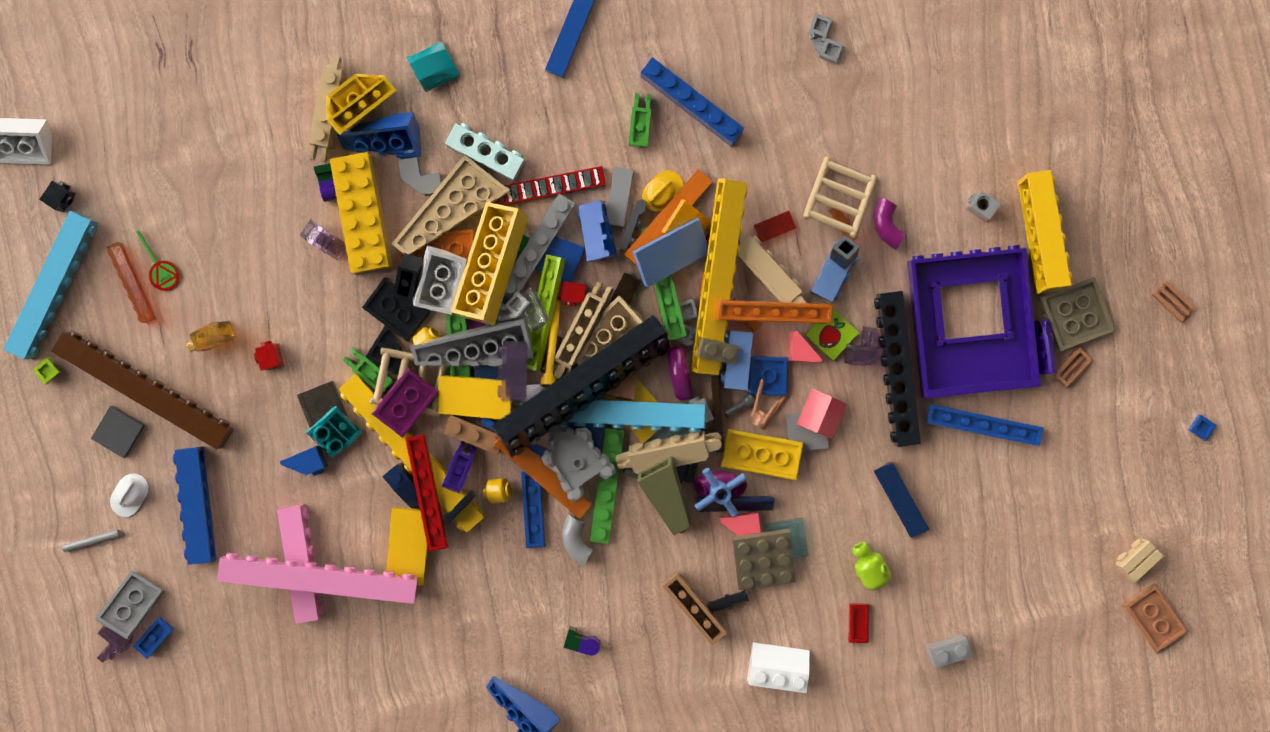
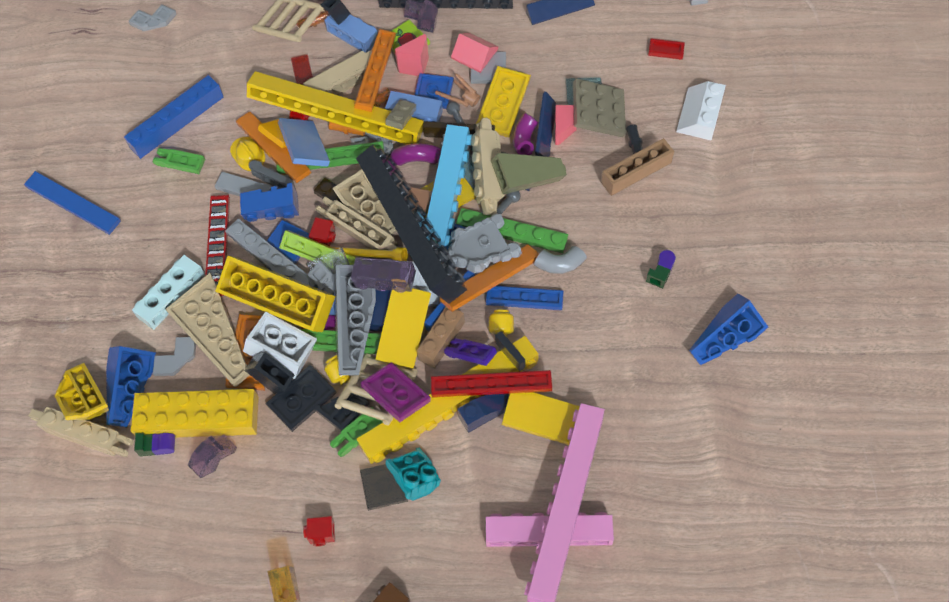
camera: 80 degrees left, 25 degrees down
blue slope [280,446,328,477] -> none
teal slope [406,41,460,92] -> none
medium blue bar [694,468,747,517] -> none
lime piece [852,542,891,590] -> none

